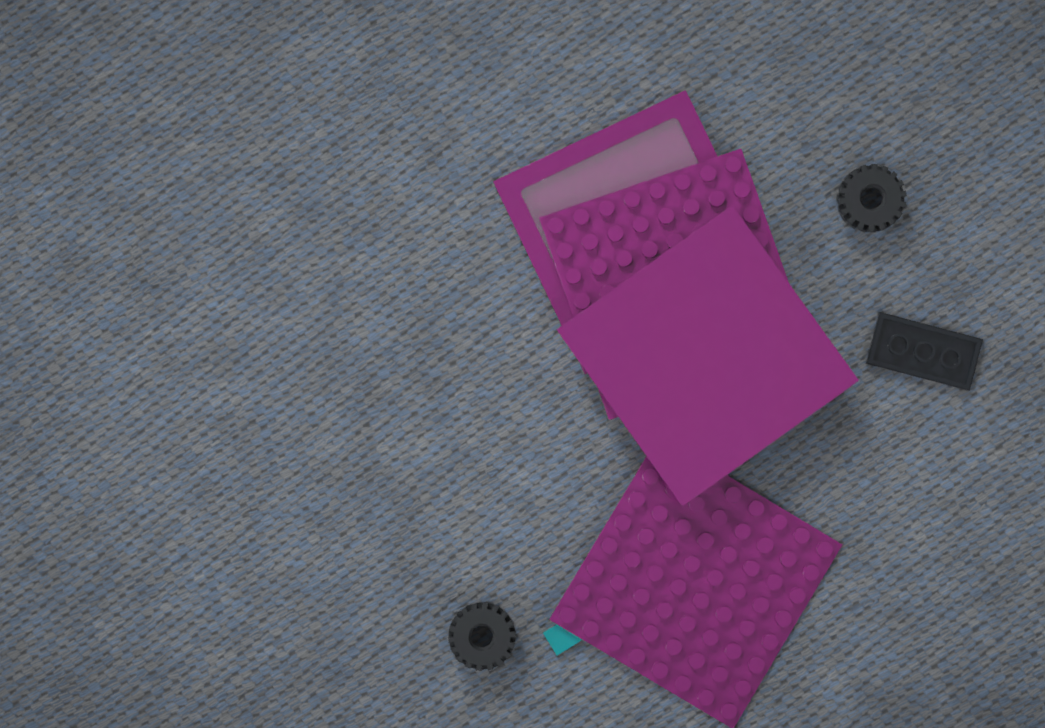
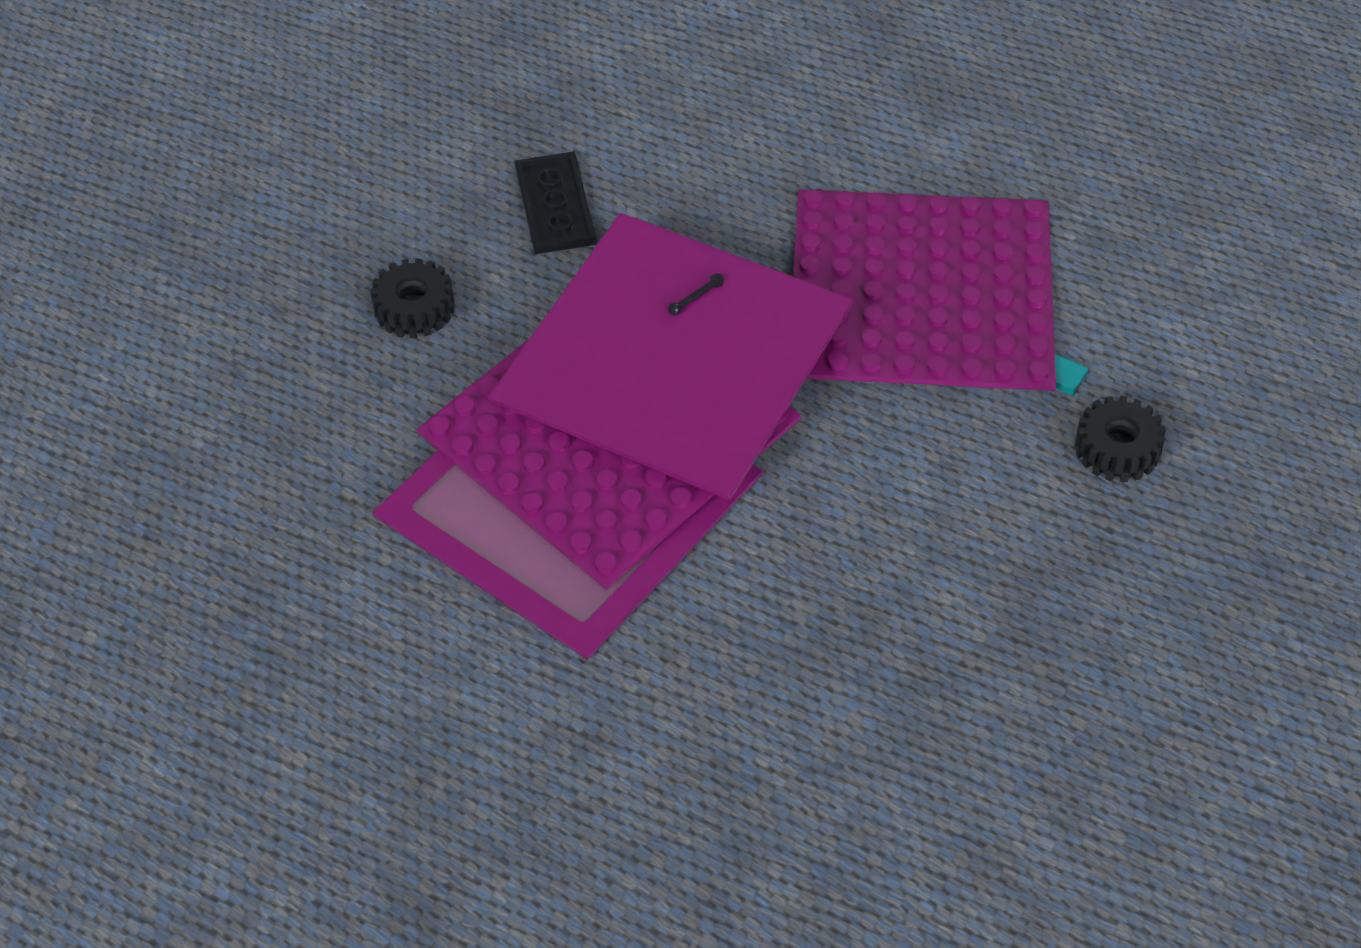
camera: 110 degrees left, 35 degrees down
none -> black hinge [668,273,724,316]

